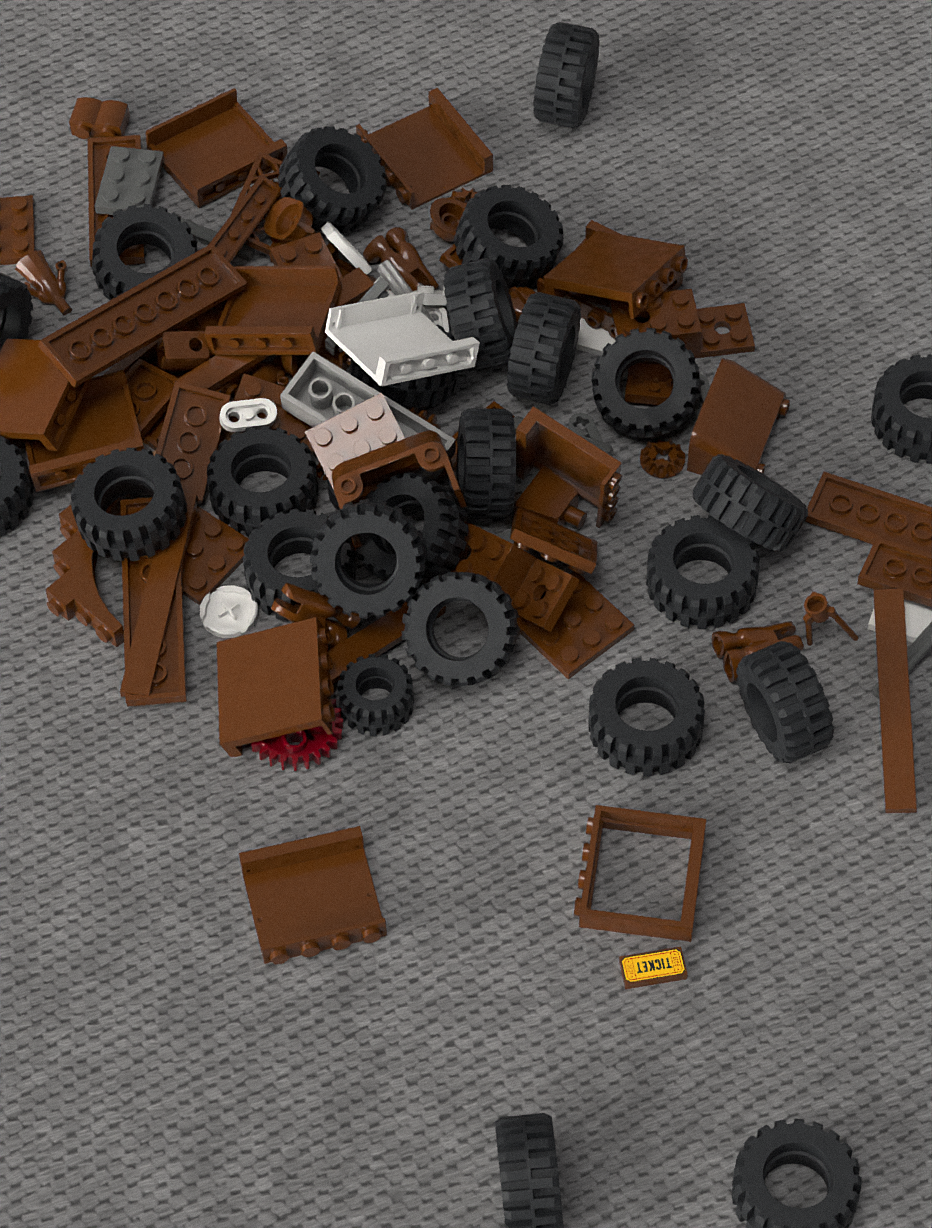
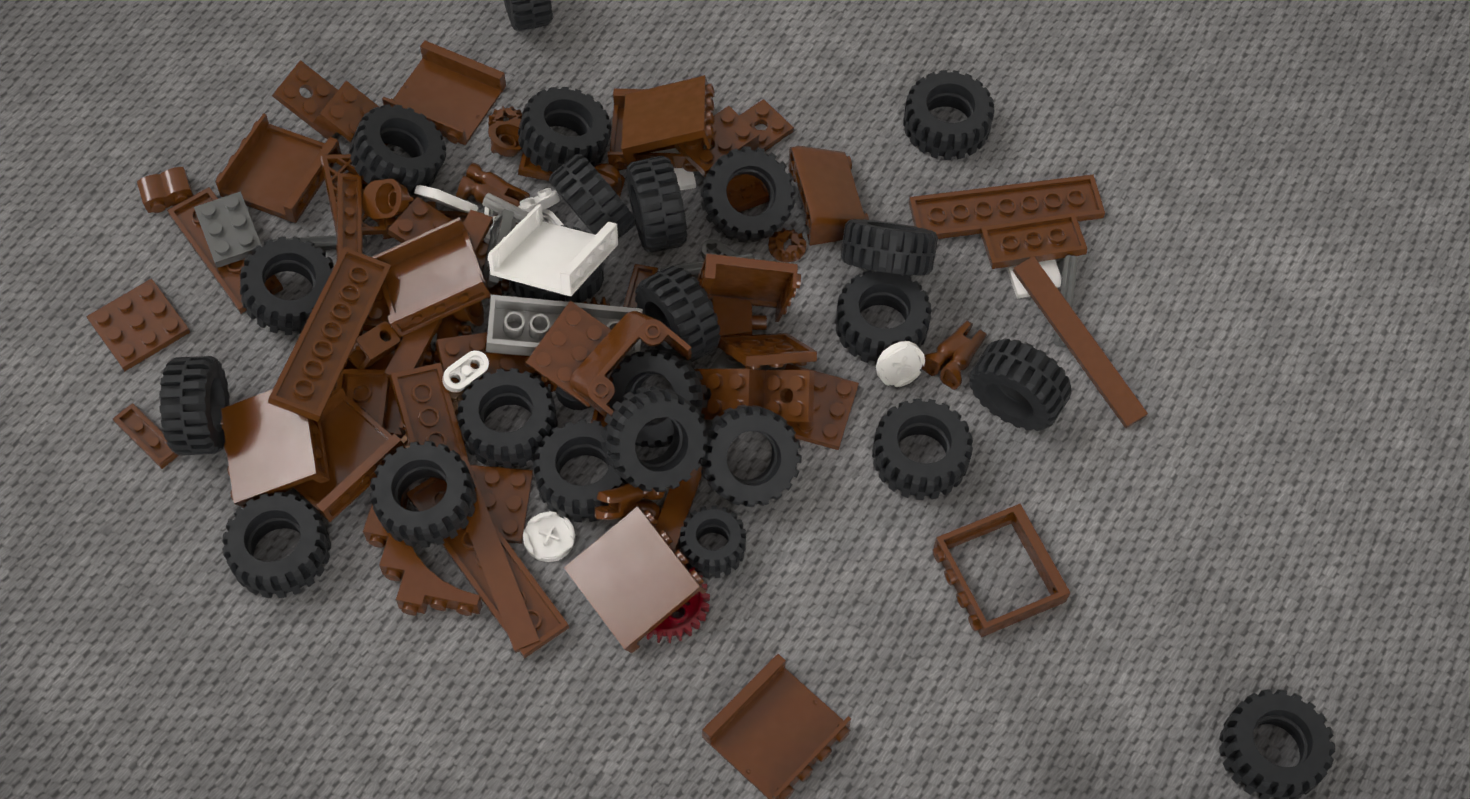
camera: 35 degrees left, 5 degrees up
reddish brown piece [15,250,72,316] -> none
tile [619,947,688,989] -> none
reddish brown plant [803,592,859,646] -> none
none -> reddish brown bracket [272,60,388,146]
none -> white tile [876,341,925,387]

